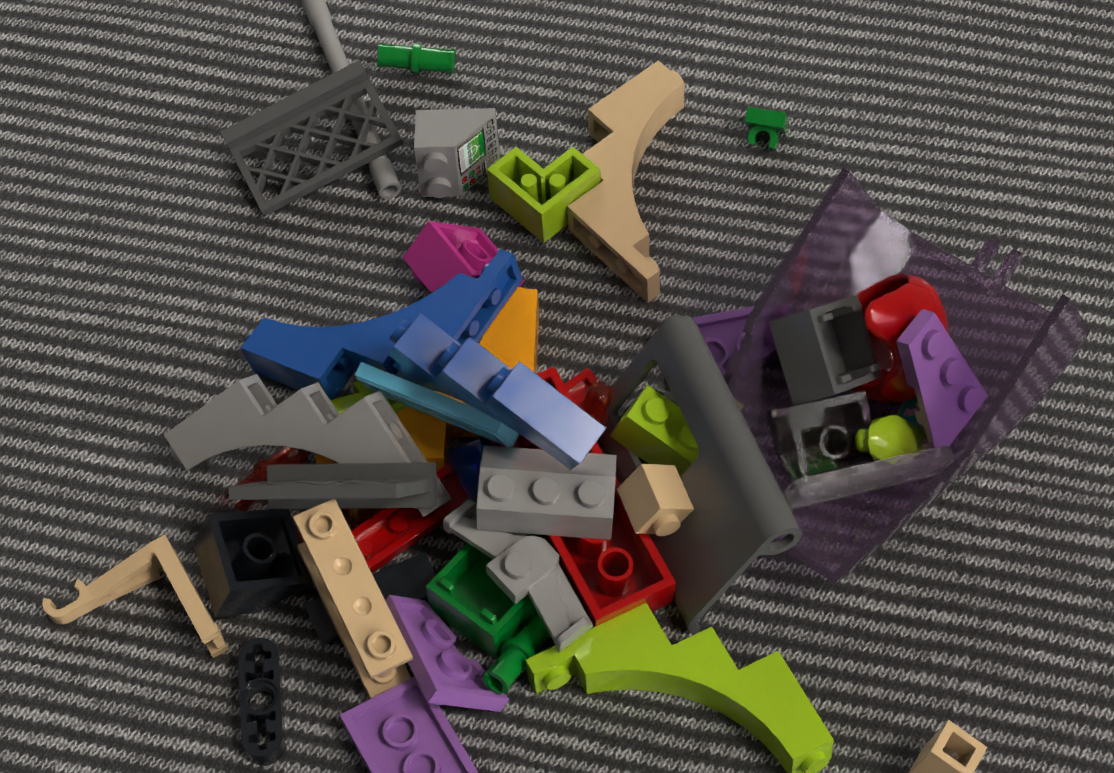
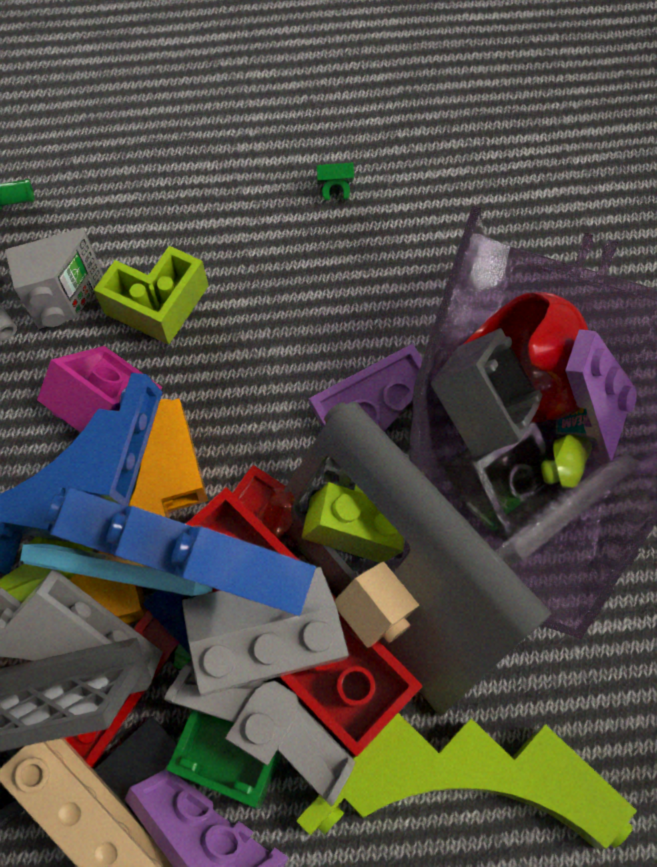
camera: 20 degrees left, 10 degrees up
green pin [483,614,551,695] -> none
tan arch [567,61,685,303] -> none

